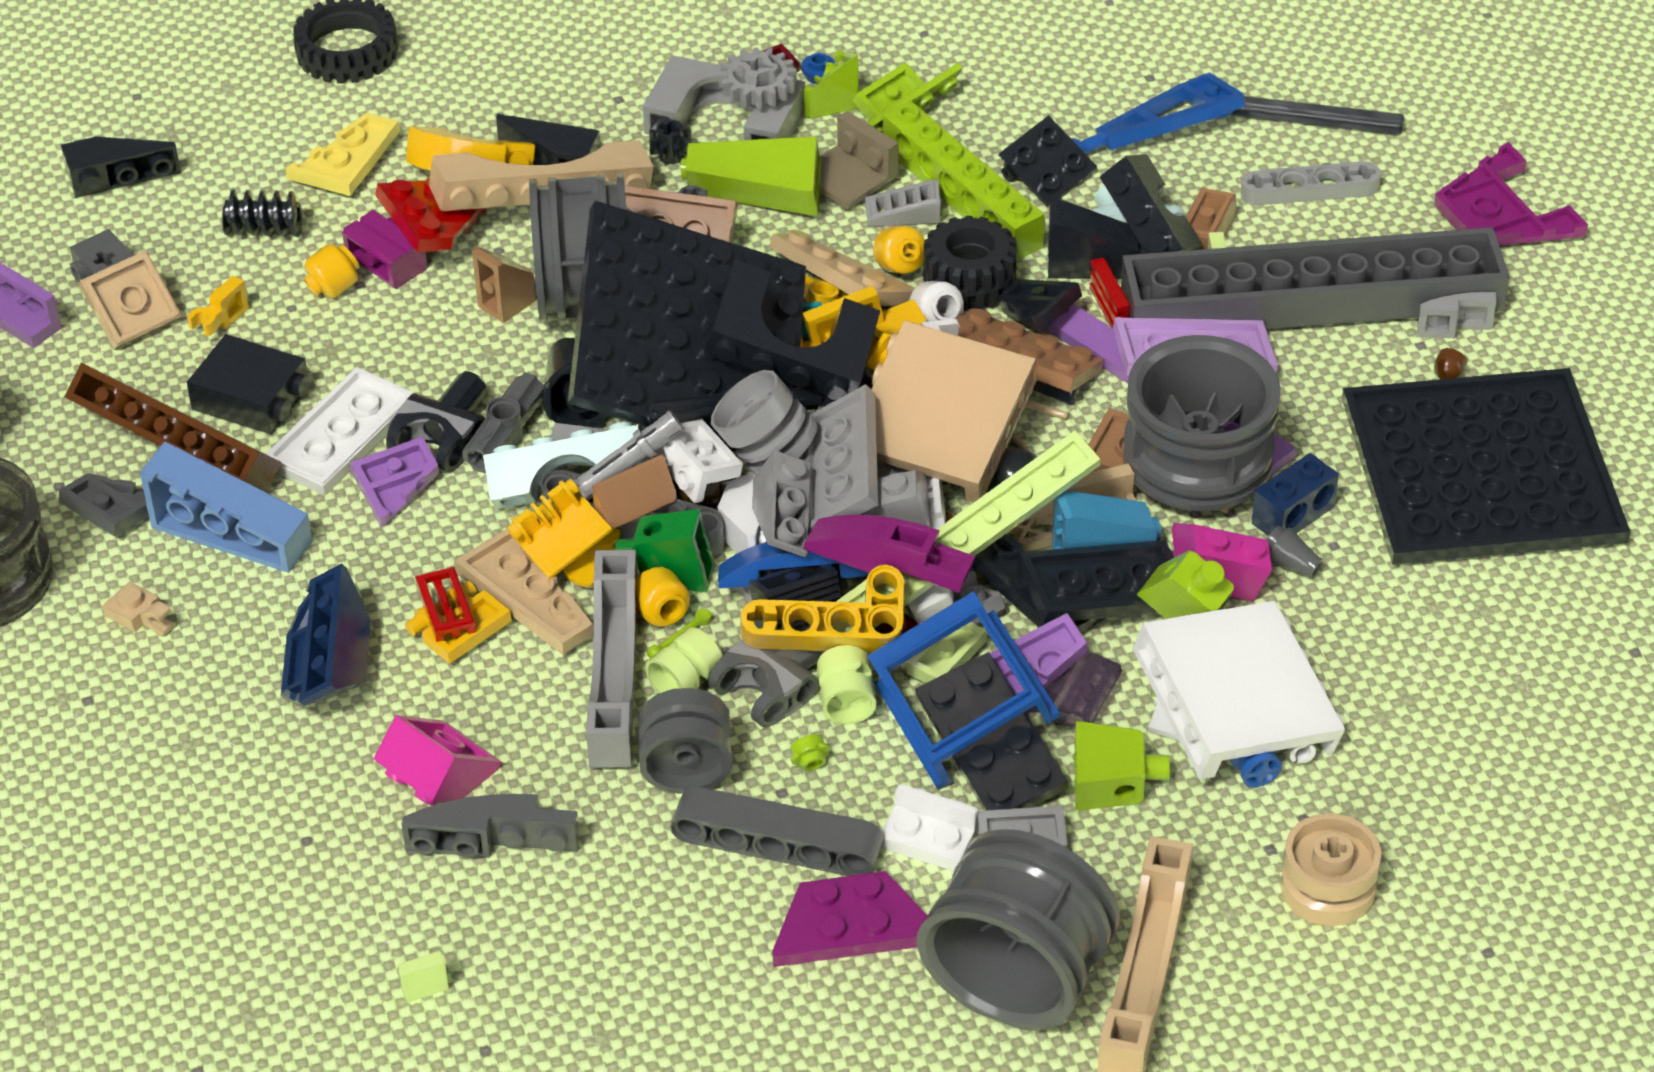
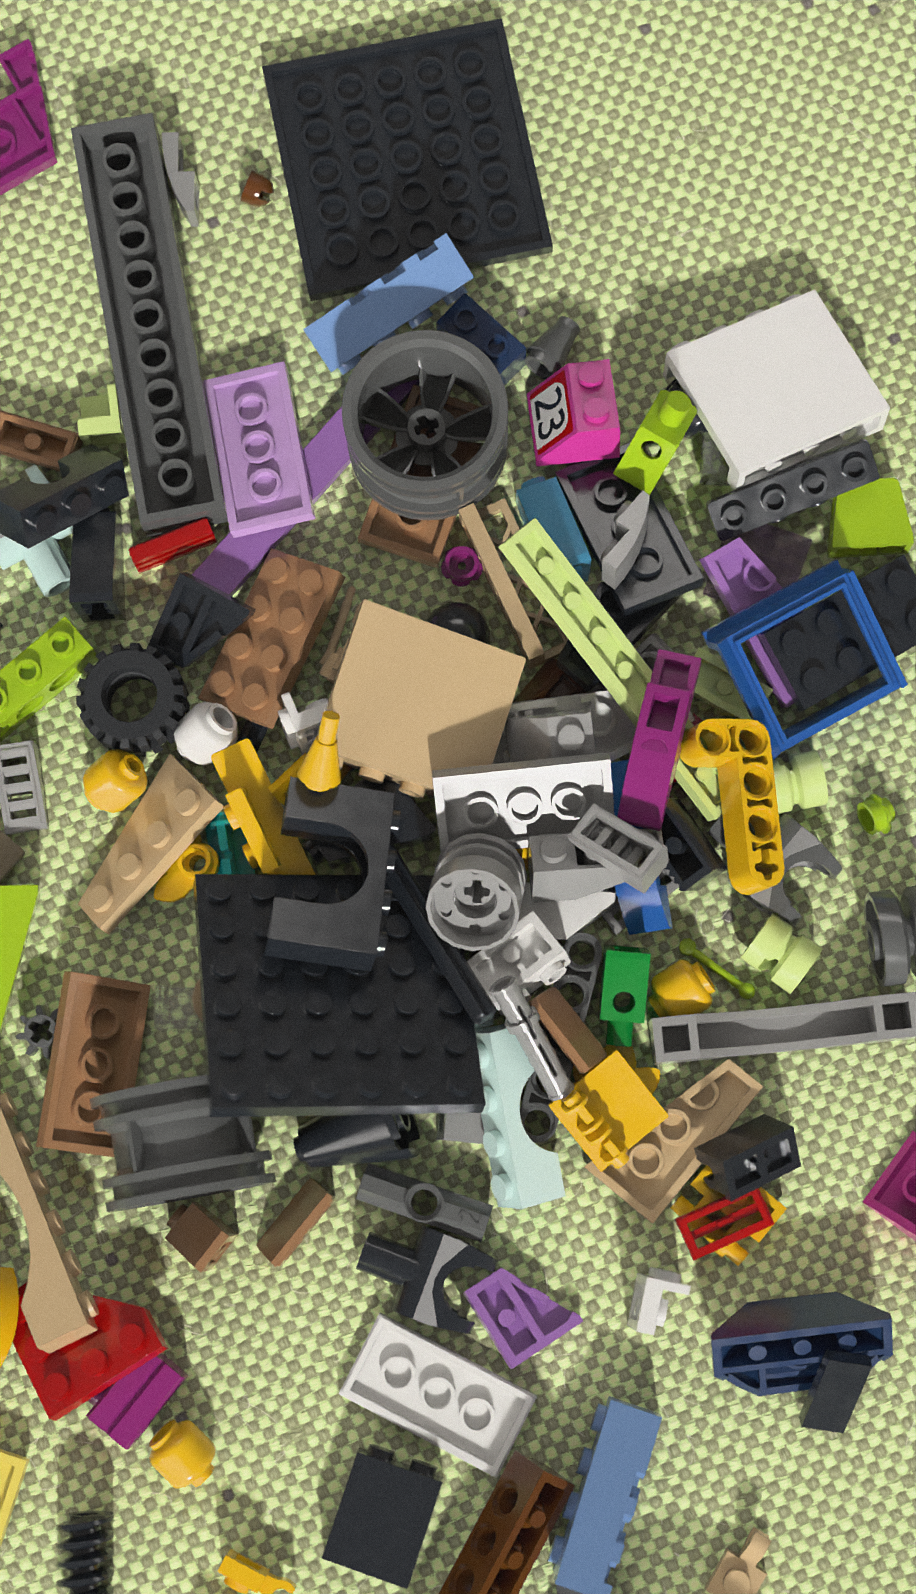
camera: 90 degrees left, 35 degrees up
none -> medium nougat slope [257,1178,335,1267]
none -> yellow cone [297,711,341,792]
none -> medium blue wedge [303,233,474,375]
none -> light grey slope [568,803,669,894]
none -> light grey slope [601,491,650,589]
none -> white bracket [627,1267,691,1335]
none -> black hinge [694,1114,801,1202]
none -> black bracket [706,439,880,541]
none -> black tile [799,1349,872,1433]

